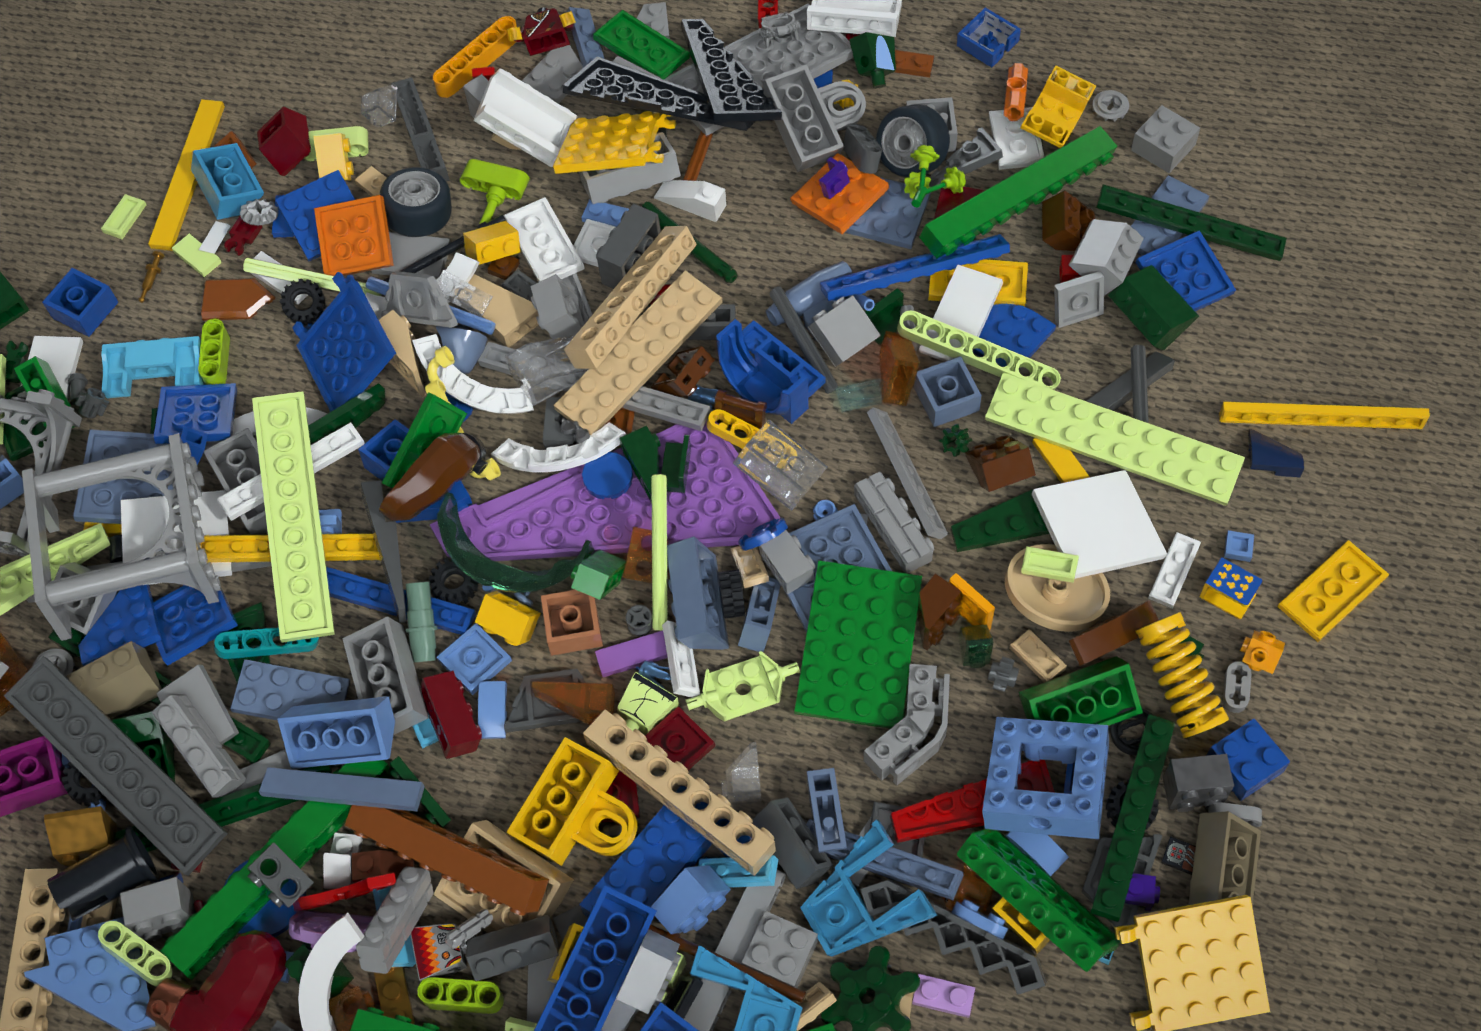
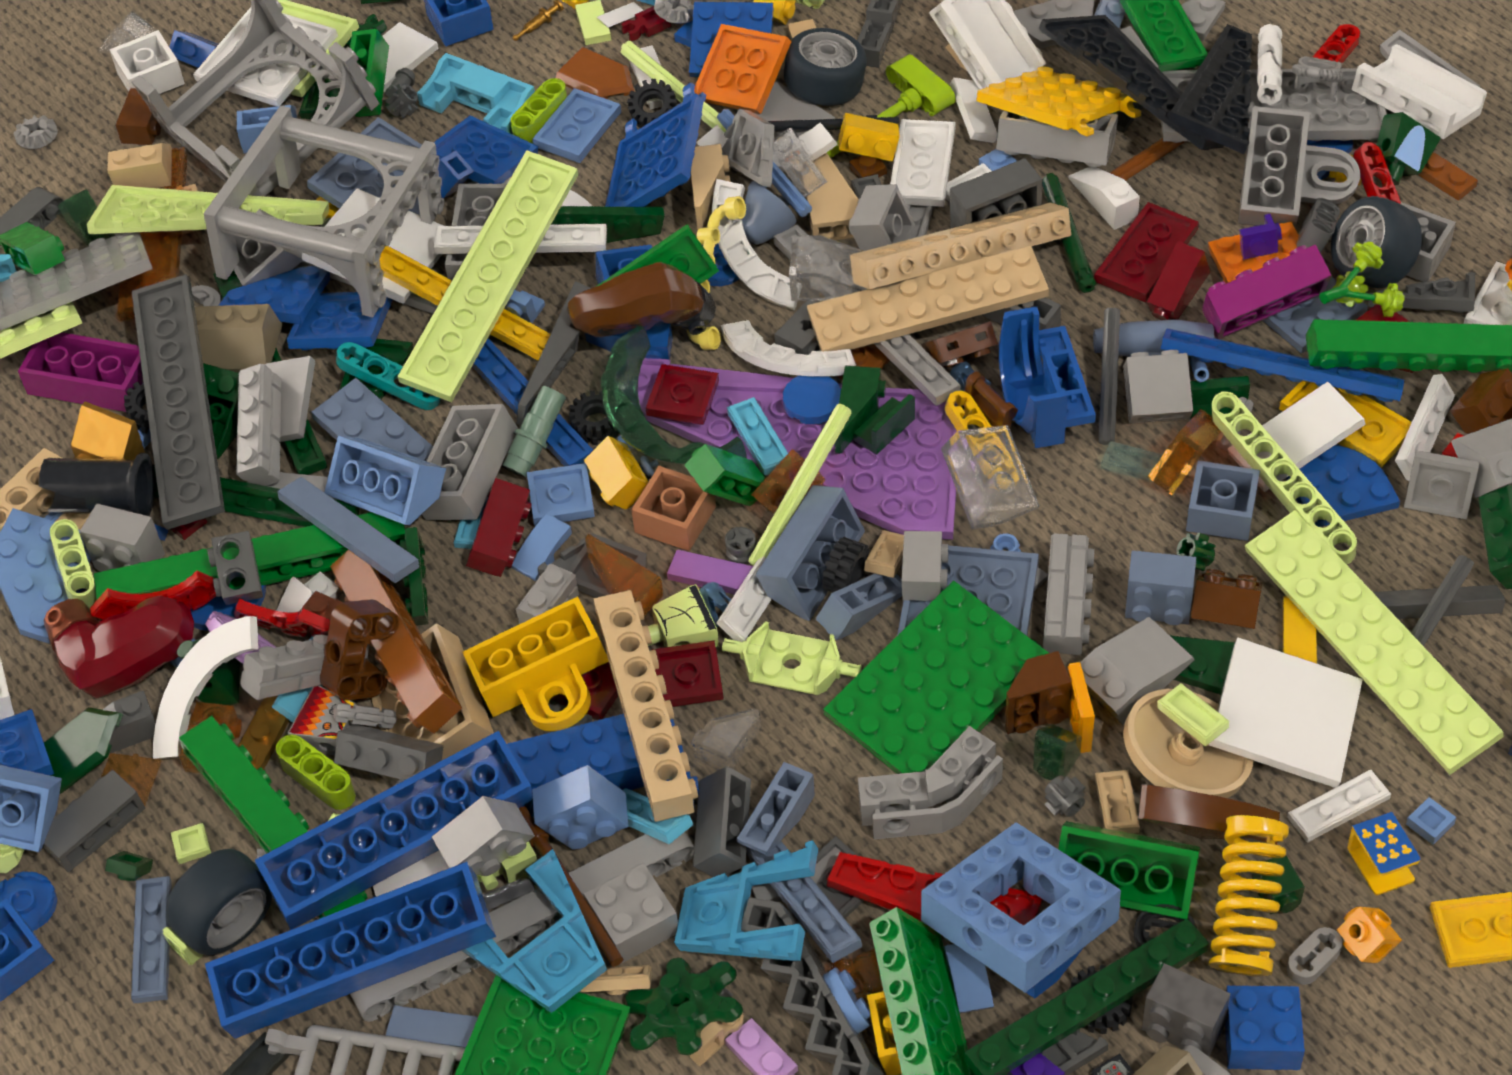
camera: 35 degrees right, 10 degrees down
flat silver piece [560,419,590,443] -> none
blue tile [738,518,788,551] -> none
light grey tile [867,407,948,539] -> none
none -> red tile [90,571,216,620]
none -> reddish brown beam [320,599,399,700]
none -> light grey brick [516,564,579,624]
none -> medium blue plate [533,88,621,163]
none -> dark red plate [645,364,719,425]
none -> medium azure tile [727,397,792,476]
none -> white tile [950,77,998,143]
none -> light grey slope [1080,617,1194,725]
none -> dark red plate [1094,202,1199,303]
none -> sand blue brick [1125,551,1196,625]
none -> dark red slope [1147,241,1210,320]
none -> magenta brick [1202,244,1332,339]
none -> white piece [1257,24,1282,105]
none -> red beam [1353,142,1401,204]
none -> white tile [1395,374,1455,481]

